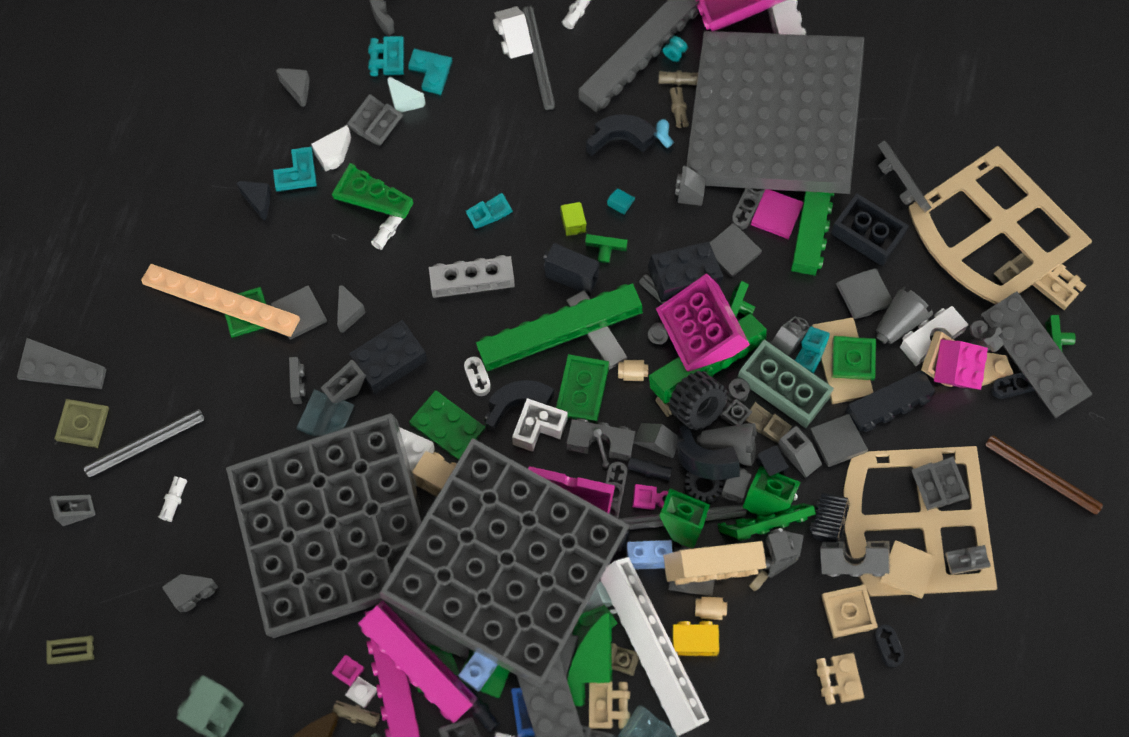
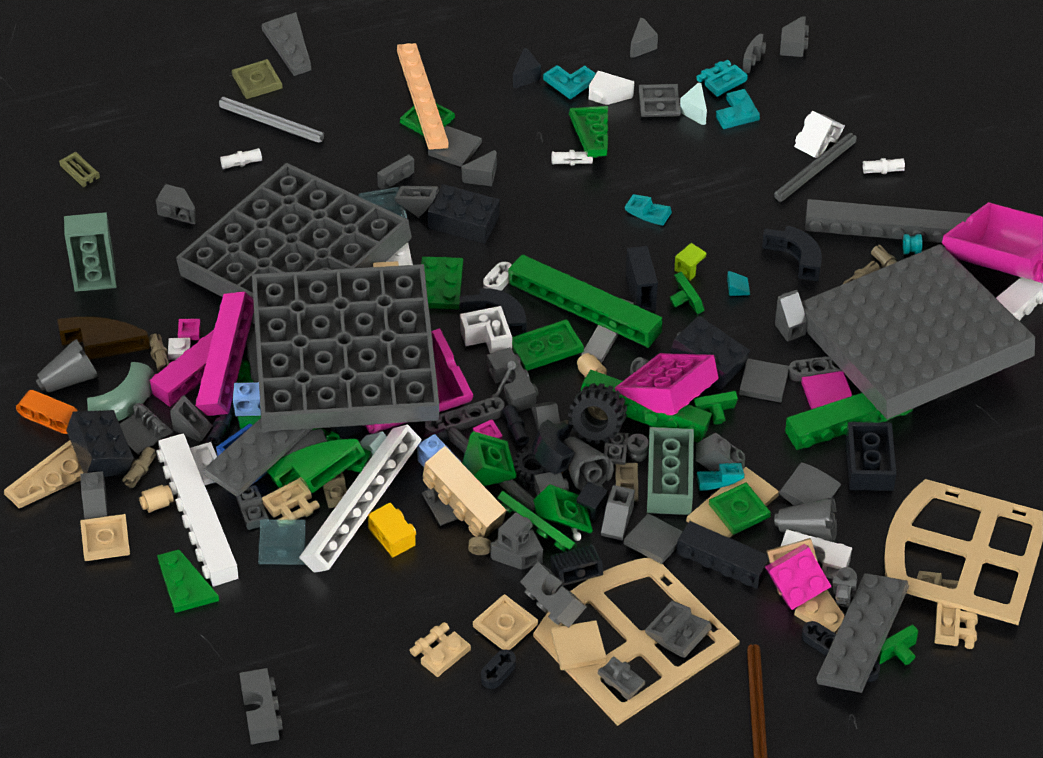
camera: 55 degrees right, 20 degrees down
dark grey slope [50,495,96,526] -> none
light grey brick [429,255,515,298] -> none
medium azure arm [656,119,674,148] -> none
tan brick [695,597,727,620] -> none
dark grey hinge [878,140,932,212] -> none

